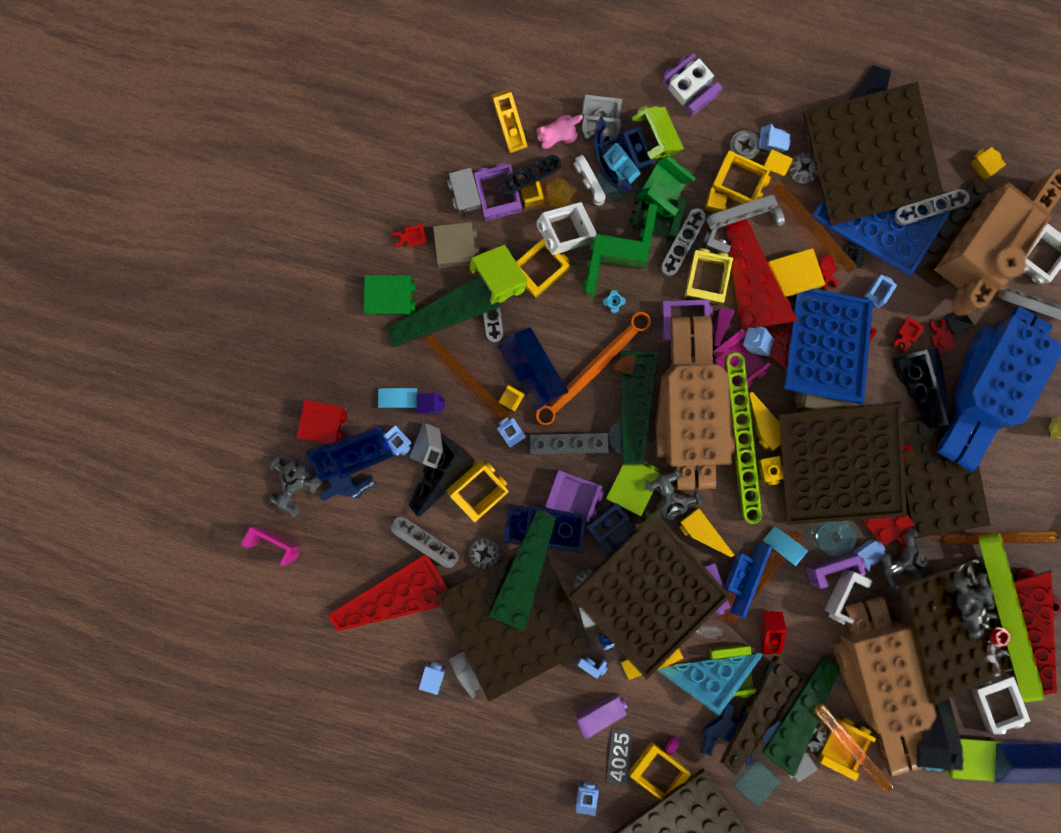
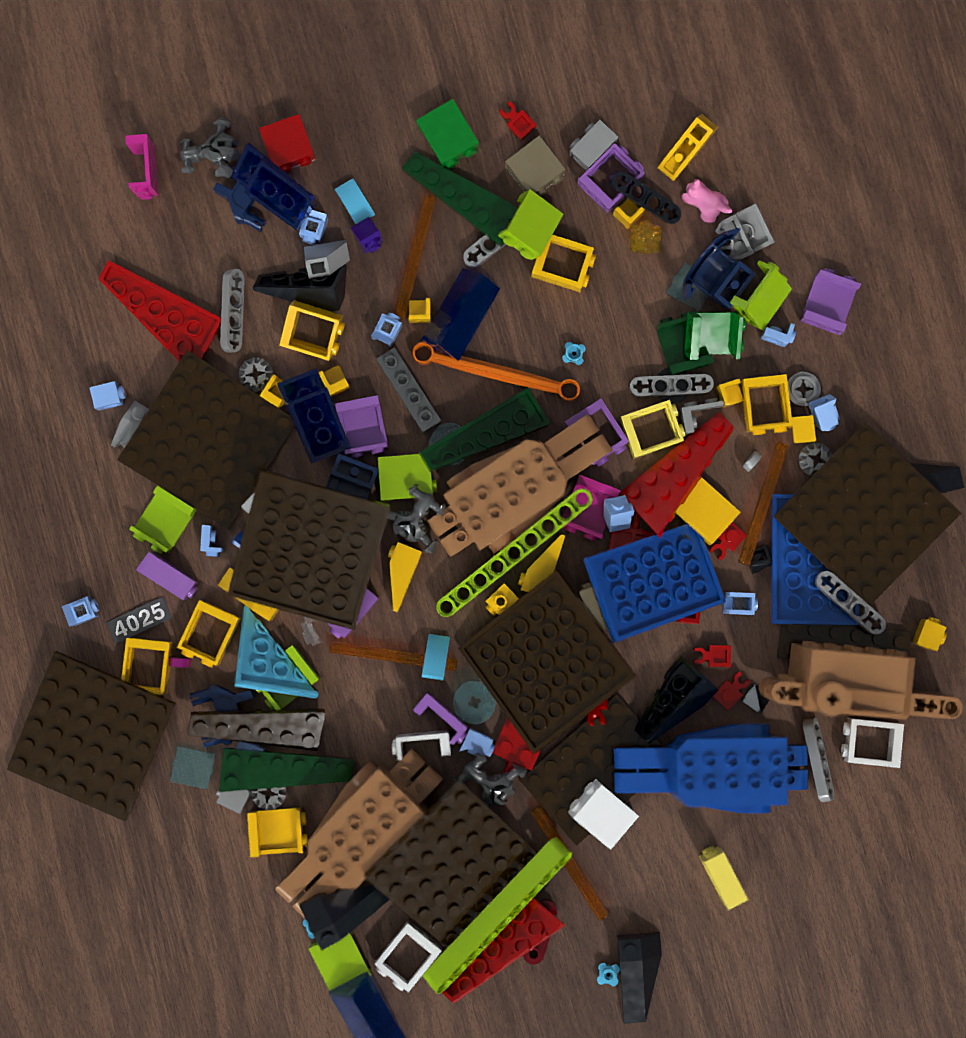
camera: 55 degrees right, 0 degrees up
dark green wing [489,509,556,631] -> none
white window [536,202,597,255] -> none
white plate [573,155,605,206] -> none
green bracket [583,204,657,299] -> none
medium azure slope [603,143,641,184] -> none
reddish brown tile [613,355,636,375] -> none
white brick [668,58,714,106] -> none
light grey beam [707,195,778,229] -> none
magenta slope [712,308,734,348] -> none
blue bracket [723,542,772,618] -> none
red slope [761,611,787,654] -> none
clear orange axle [814,703,893,792] -> none
dark grey piece [952,573,996,638] -> none
red plate [990,627,1010,647] -> none
none -> lime panel [129,485,197,554]
none -> yellow window [177,600,241,667]
none -> yellow panel [260,374,293,409]
none -> yellow panel [318,365,350,398]
none -> white panel [568,779,639,849]
none -> light blue bracket [760,323,796,347]

